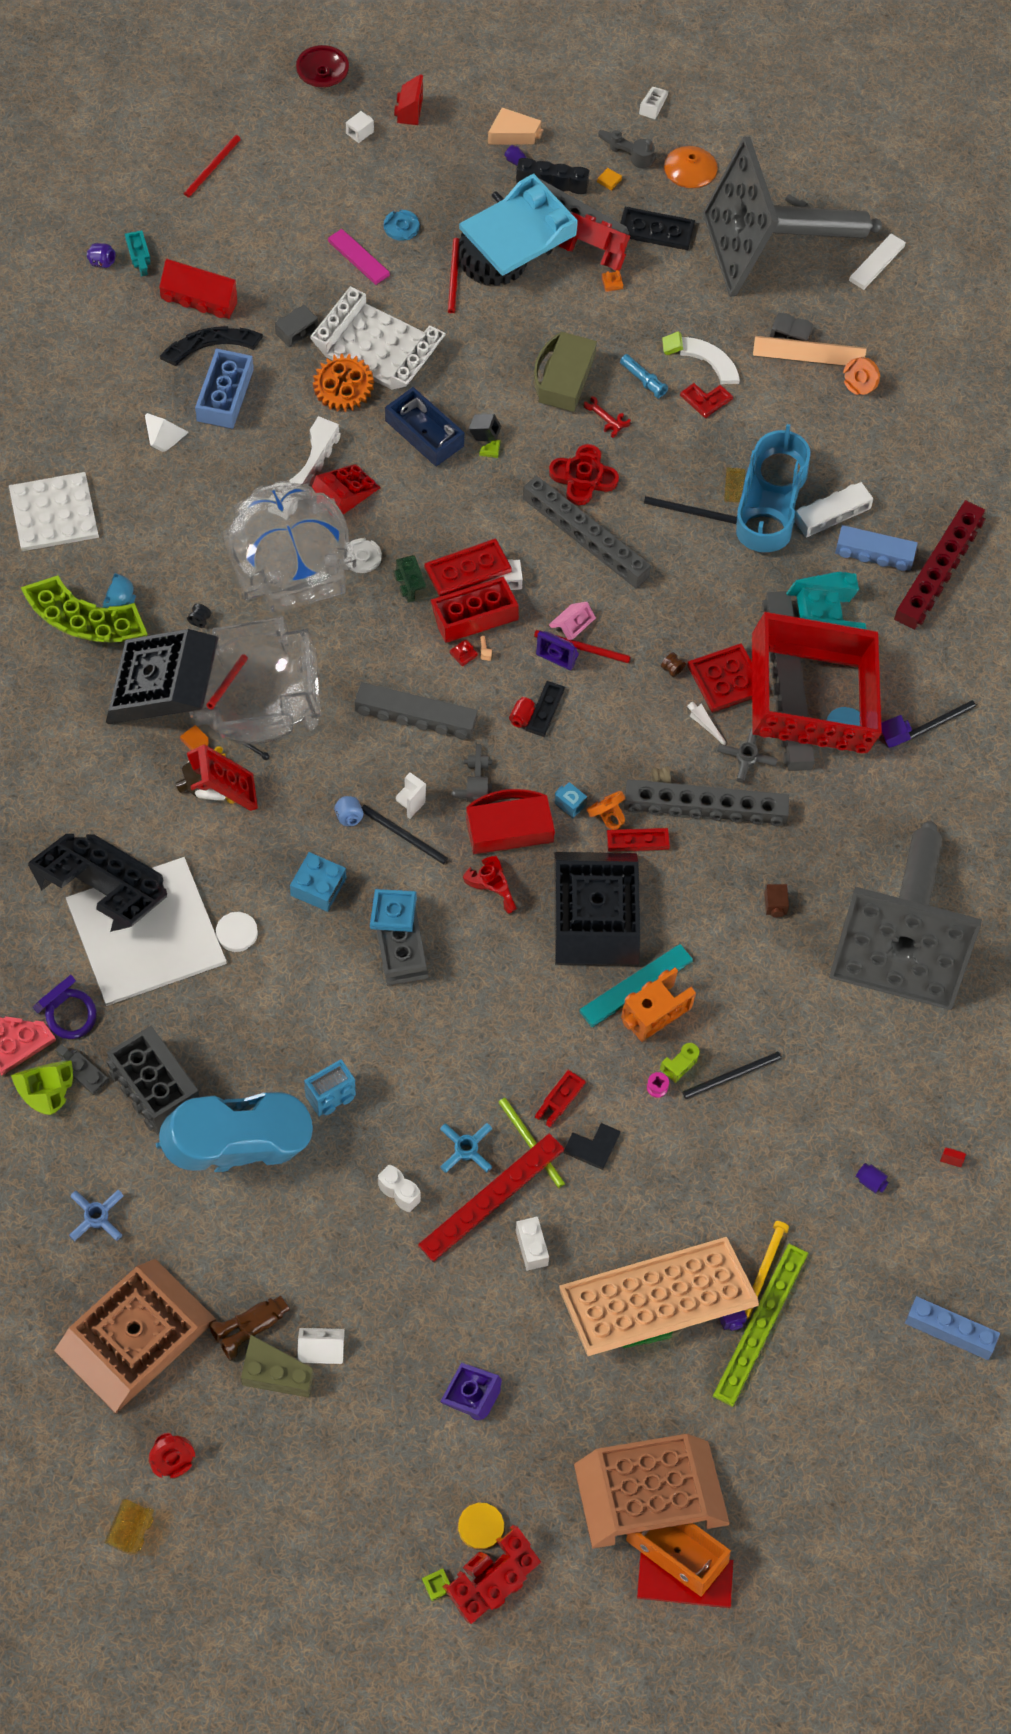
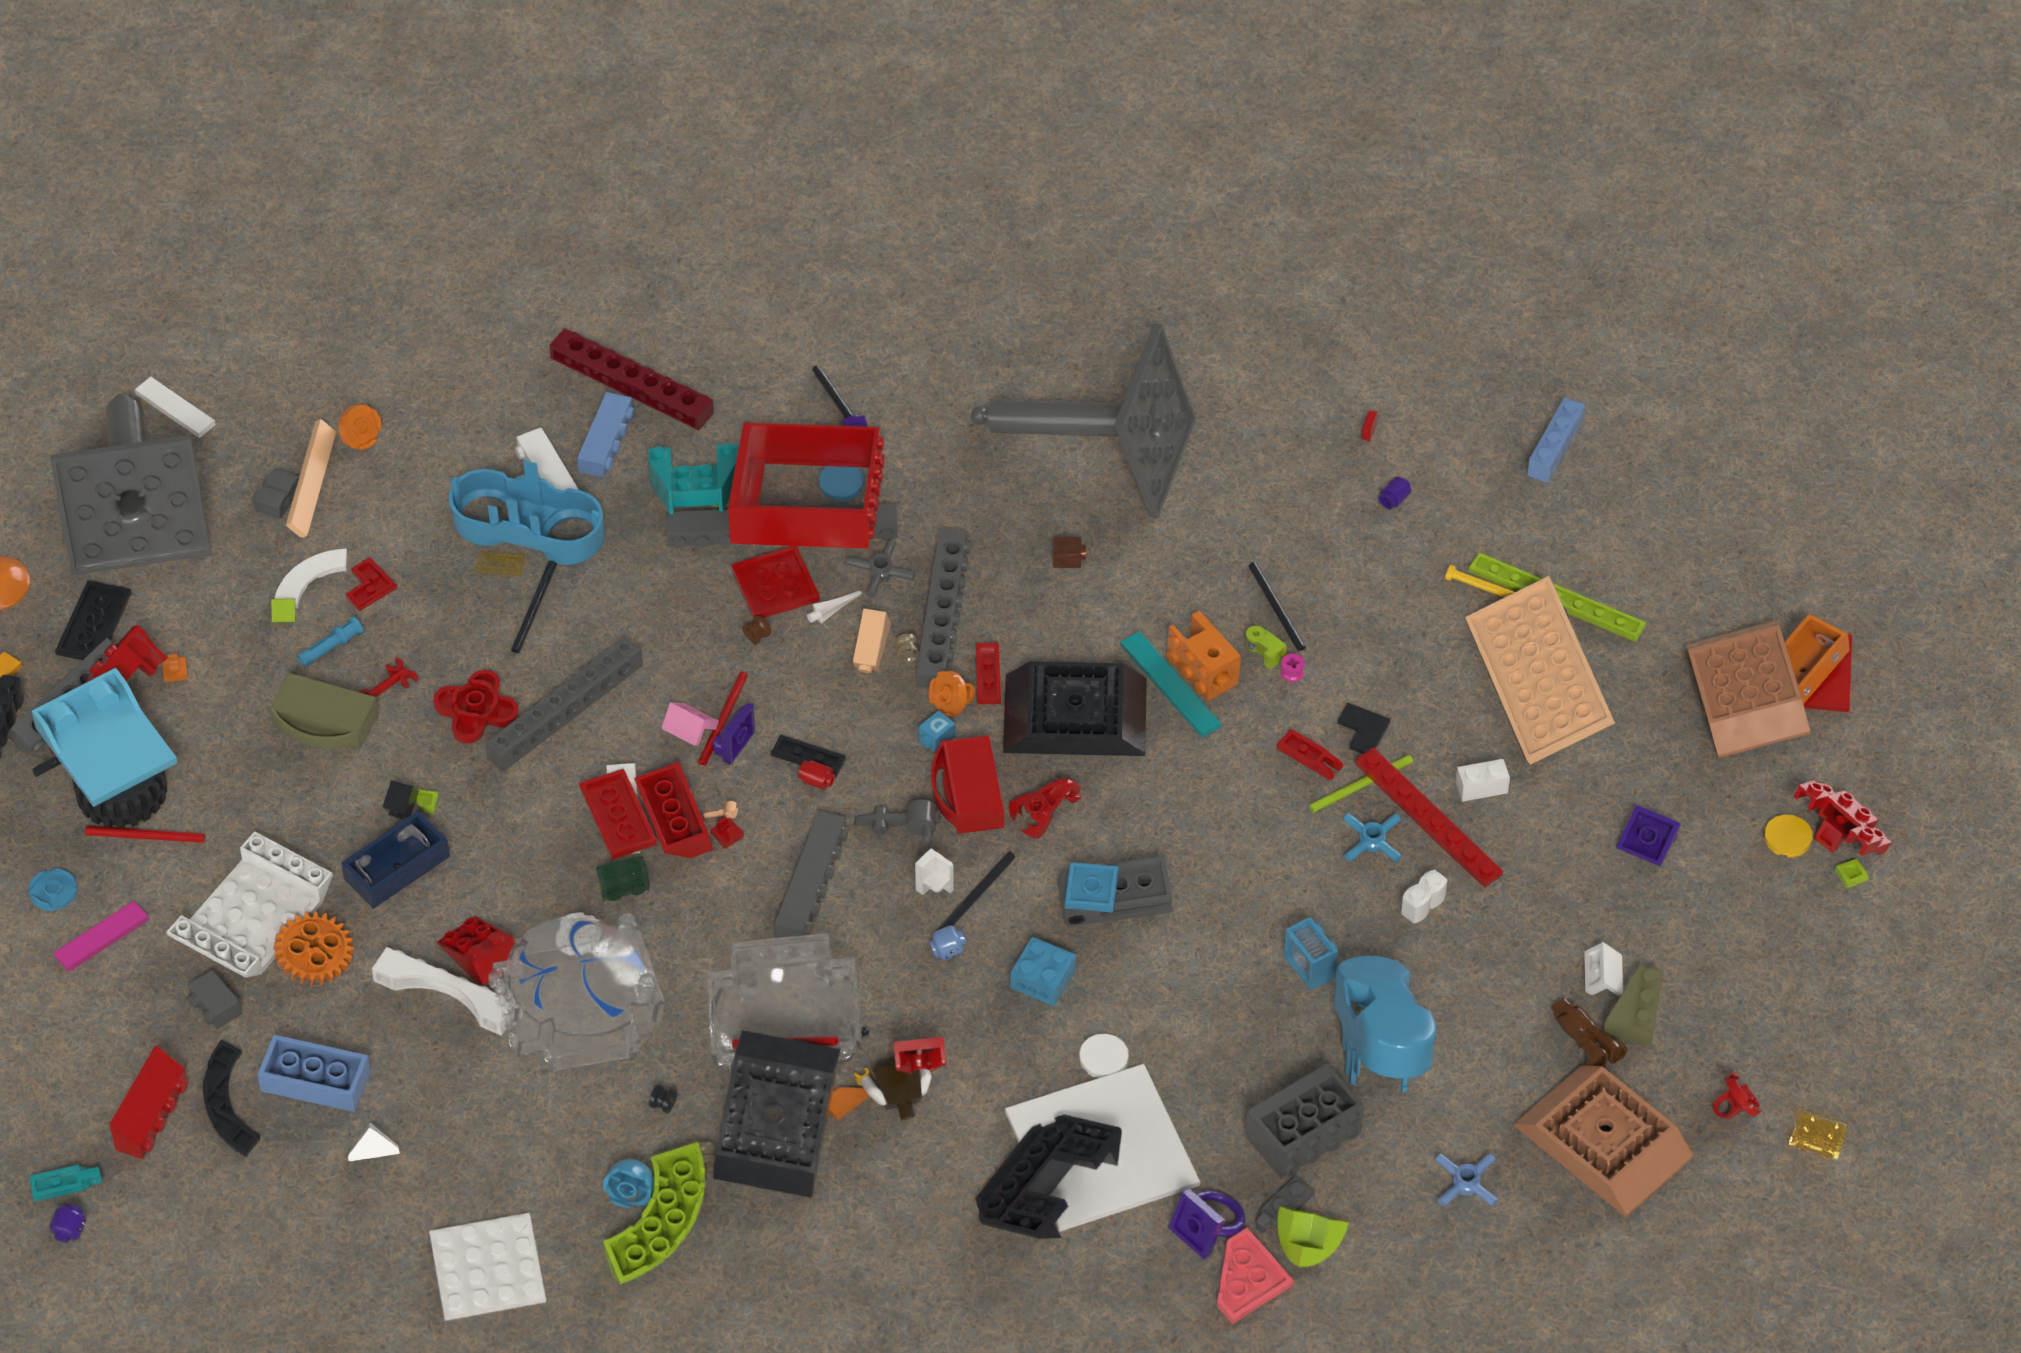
camera: 85 degrees left, 10 degrees down
none -> light nougat slope [853,609,891,673]

